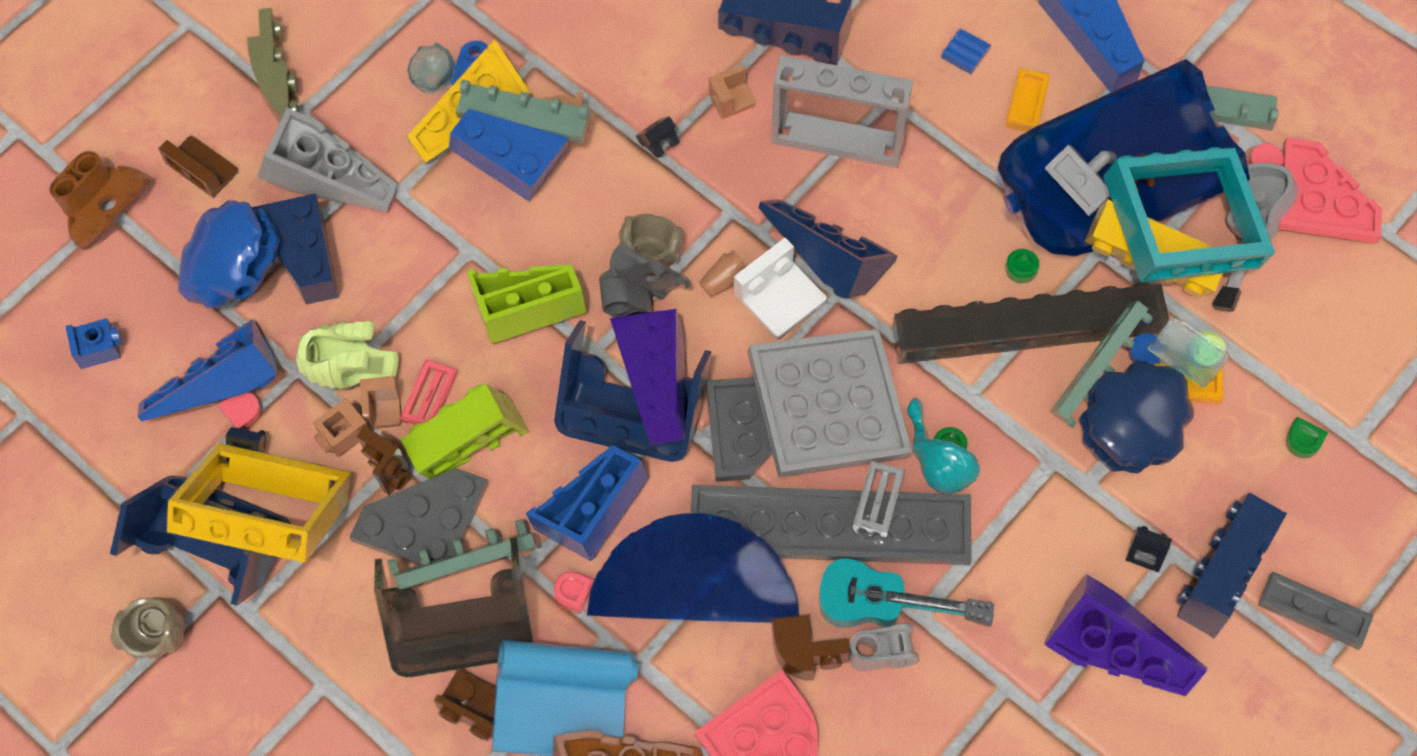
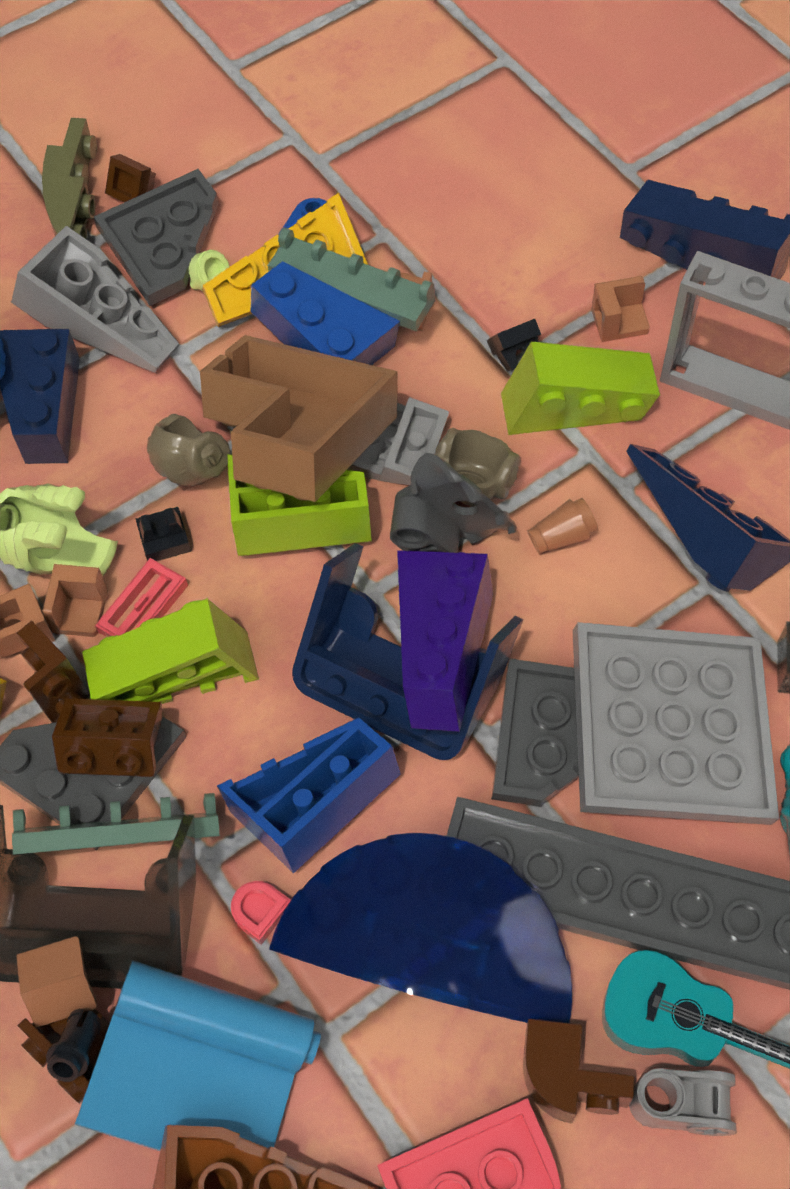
camera: 15 degrees right, 5 degrees down
clear light blue hair [407,42,456,93] -> none
white bracket [734,238,827,339] -> none
light grey tile [853,461,905,537] -> none
none -> nougat panel [17,936,97,1028]
none -> black pin [46,1009,102,1082]
none -> reddish brown bracket [52,698,163,777]
none -> dark grey plate [94,169,219,306]
none -> reddish brown tile [105,154,156,202]
none -> black tile [135,507,191,561]
none -> dark tan hair [147,414,230,486]
none -> yellowish green tile [189,250,230,291]
none -> medium nougat piece [200,335,398,502]
none -> light grey slope [347,397,449,485]
none -> lime wedge [501,341,660,435]

